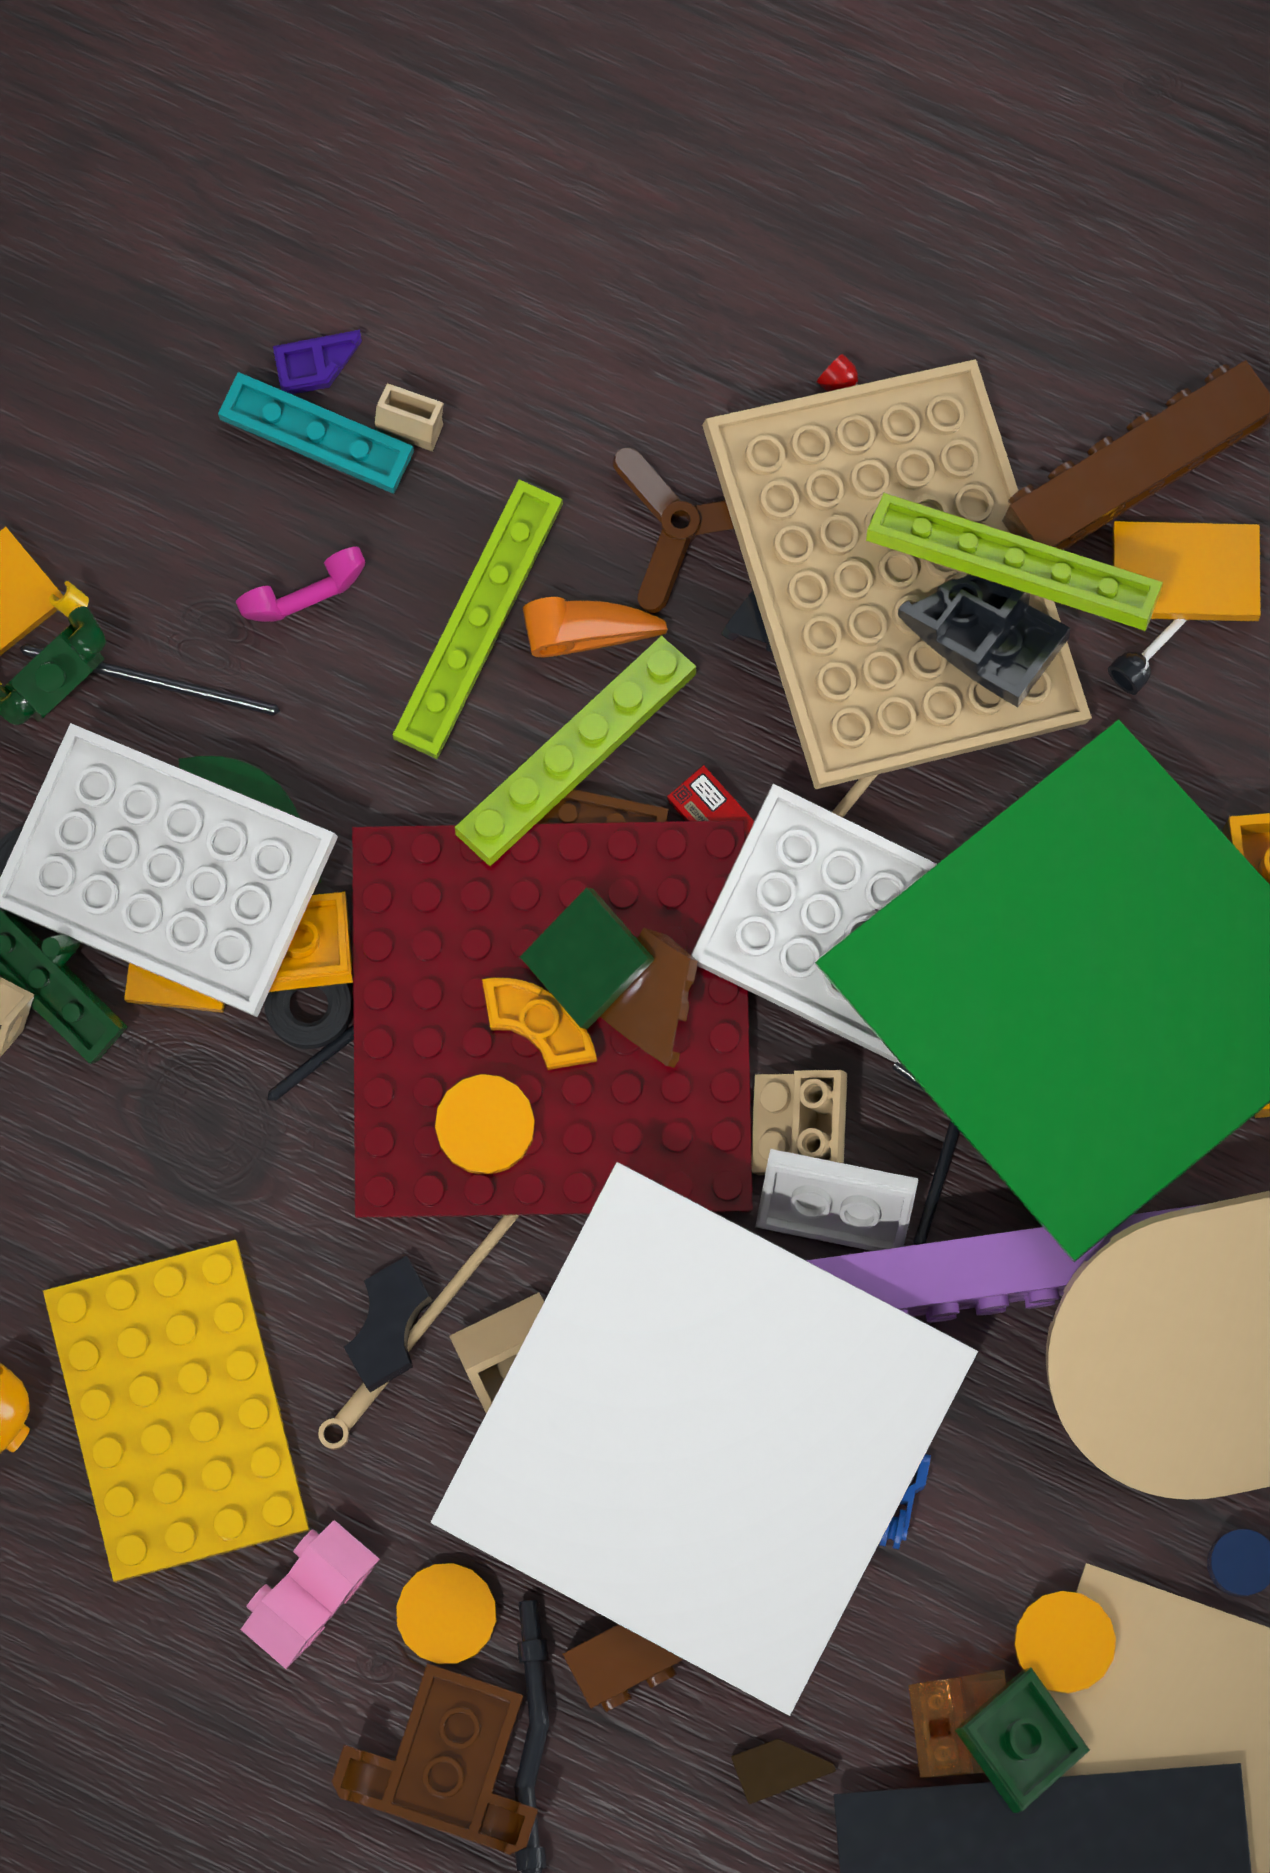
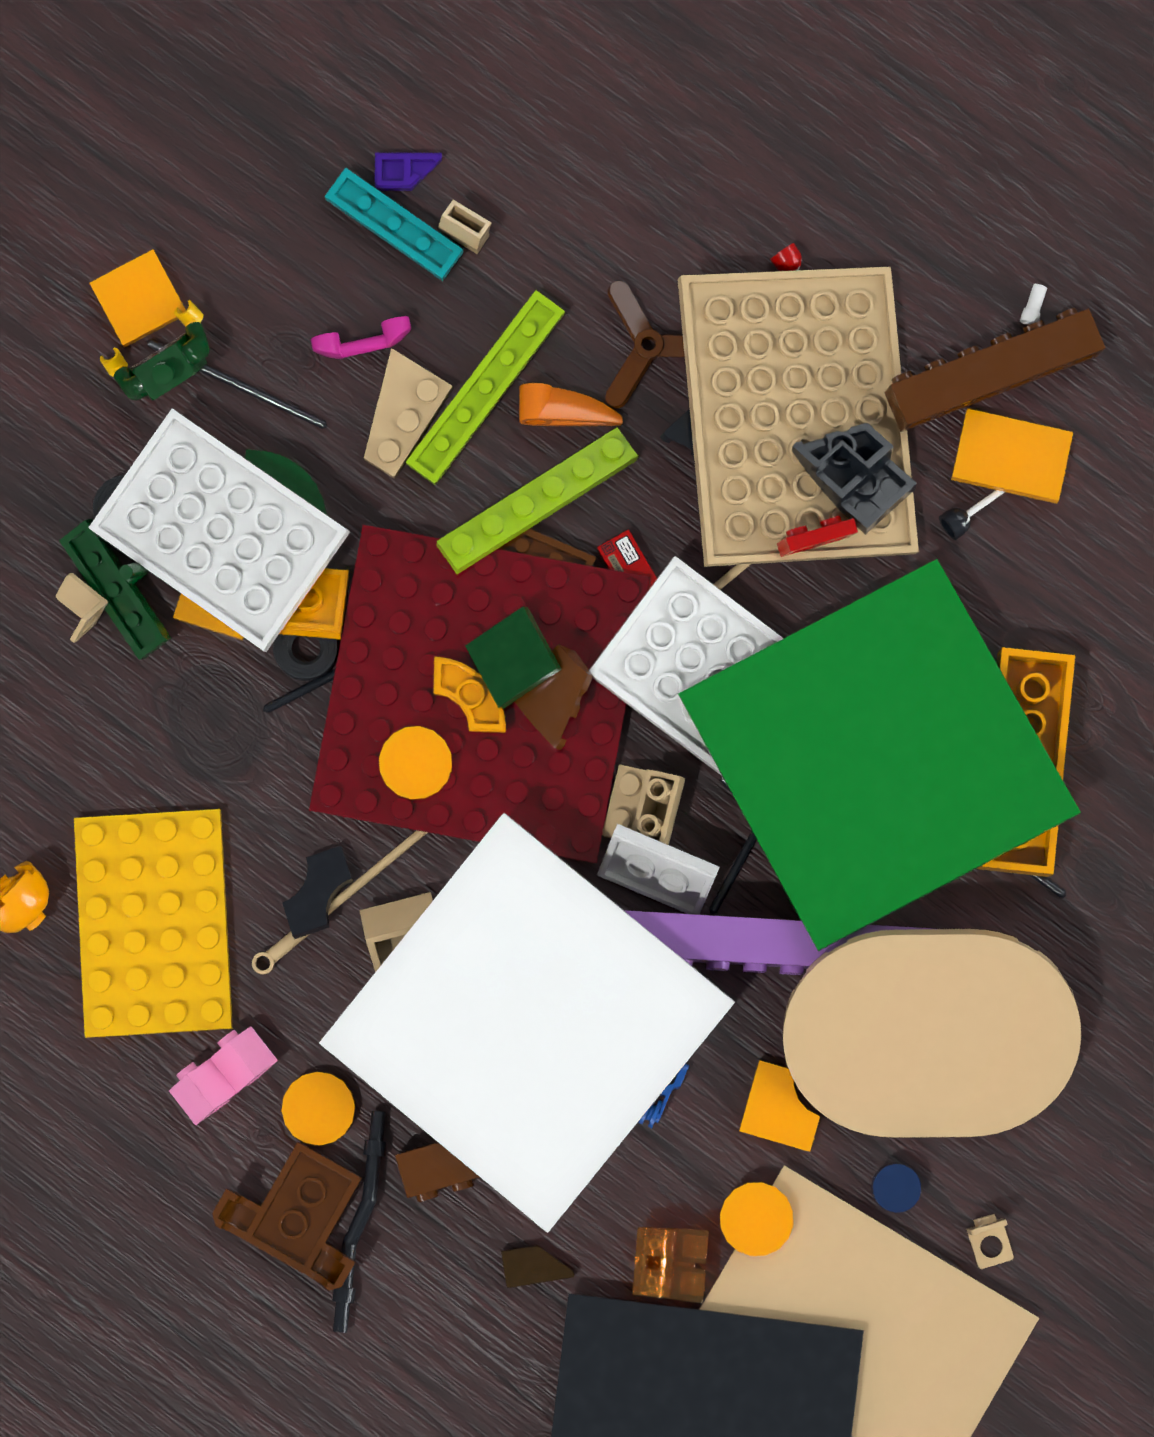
camera: 10 degrees right, 5 degrees up
lime plate [866,493,1163,631] -> none
dark green tile [955,1667,1090,1813] -> none
none -> tan wing [364,348,453,479]
none -> light orange tile [739,1060,820,1152]
none -> red plate [777,516,858,557]
none -> white piece [1020,284,1047,325]

